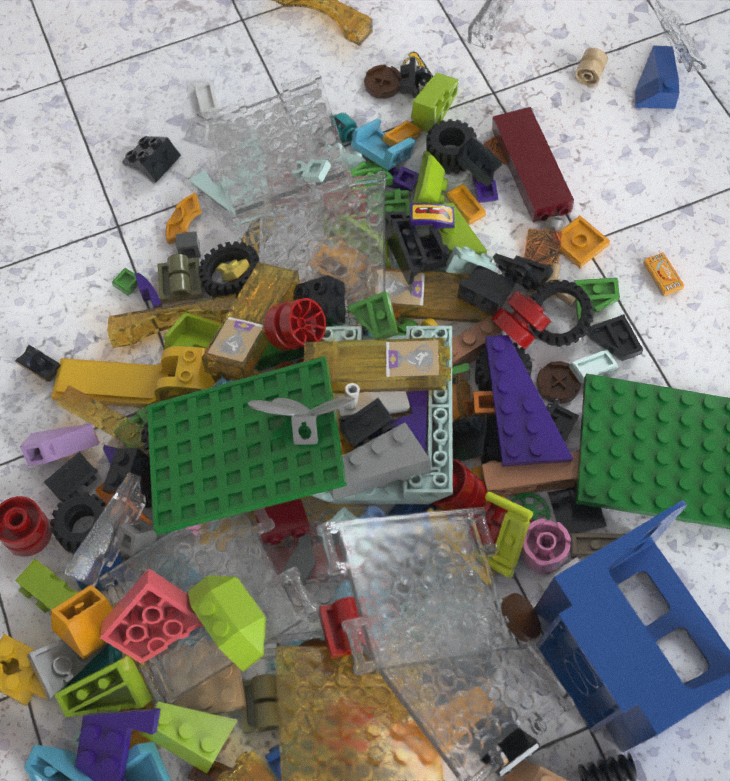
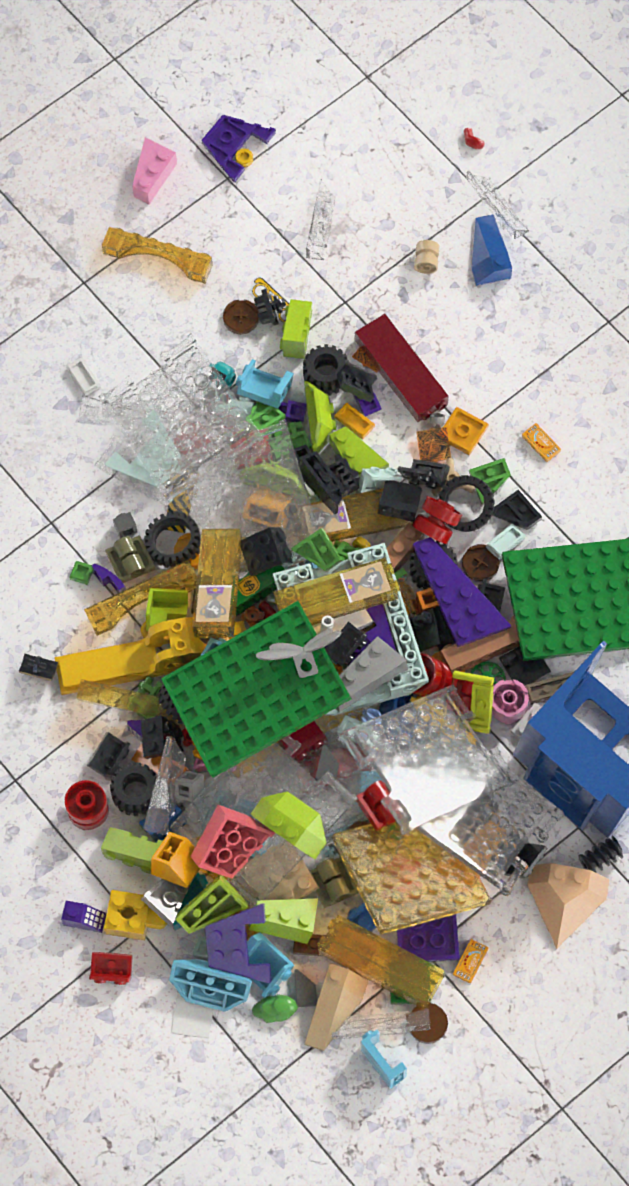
camera: 20 degrees left, 5 degrees up
lavender slope [20,423,99,466] -> none
black bracket [122,136,181,182] -> none
light orange tile [166,193,202,244] -> none
light yellow plate [215,259,250,281] -> none
red wheel [264,298,326,350] -> none
light aqua plate [291,159,331,183] -> none
light orange tile [382,120,422,147] -> none
slope [410,203,455,229] -> none
reddish brown tile [501,593,541,642] -> none

